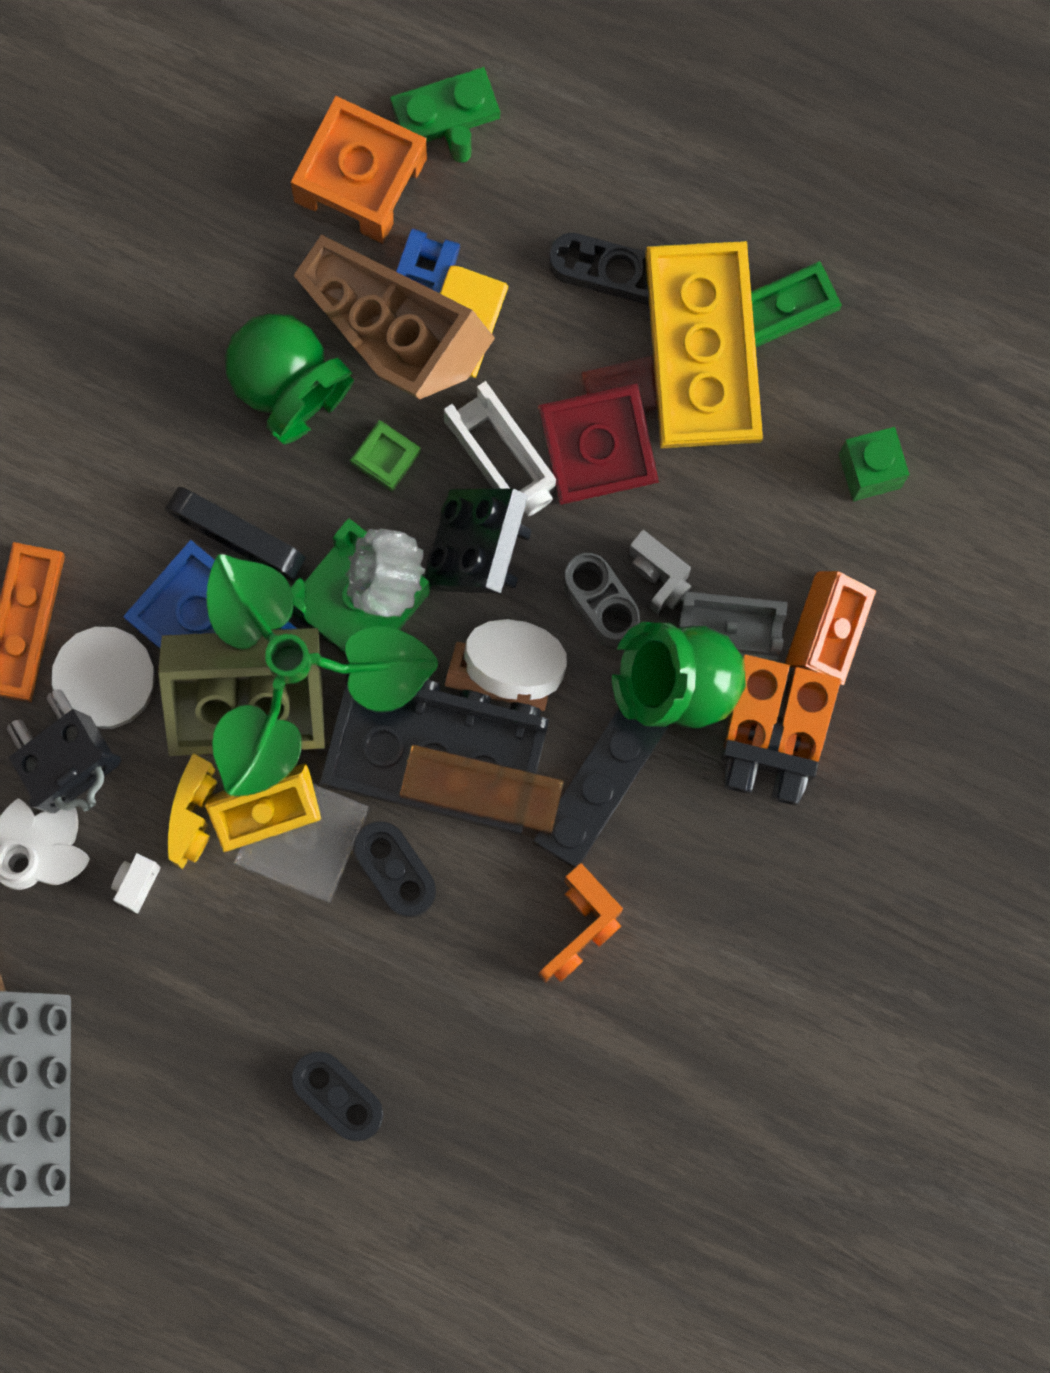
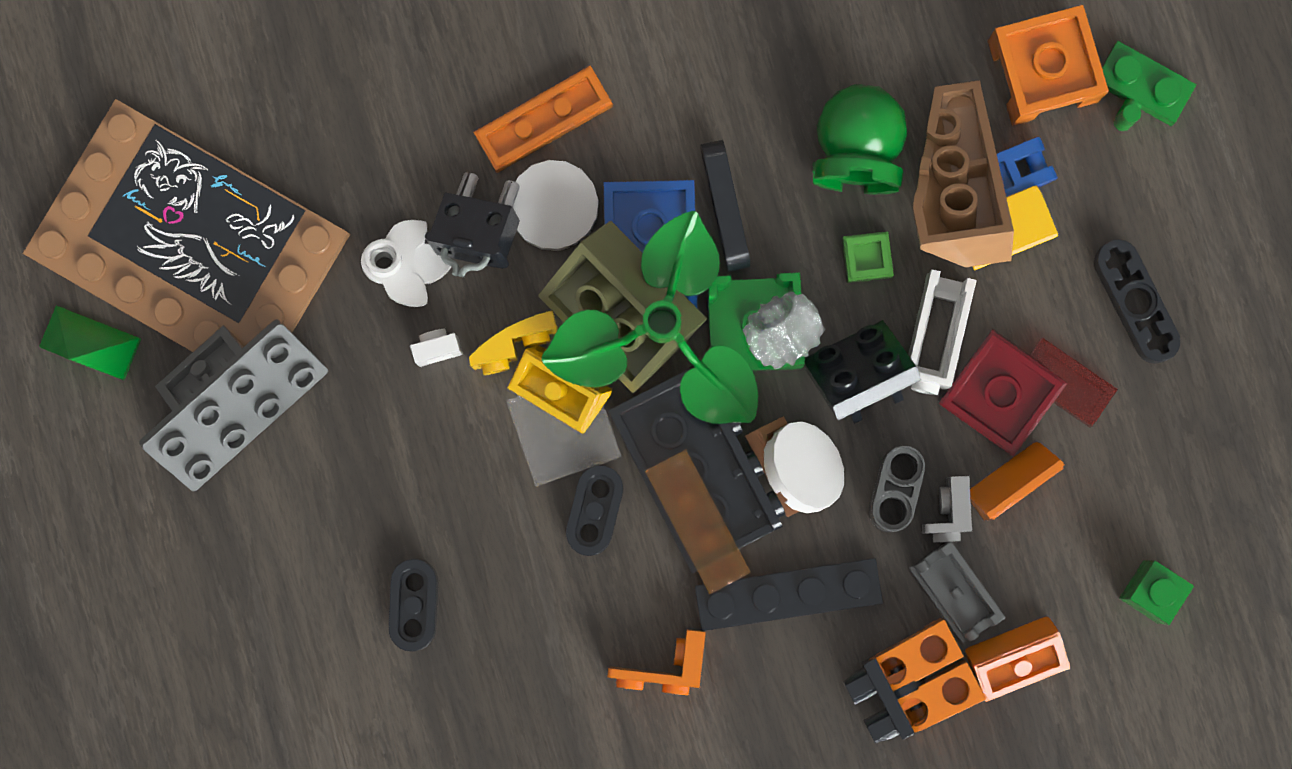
camera: 60 degrees right, 5 degrees up
green tile [612,622,746,728] -> none
yellow tile [645,241,763,448] -> none
green tile [751,261,842,347] -> none
none -> orange slope [970,442,1064,521]

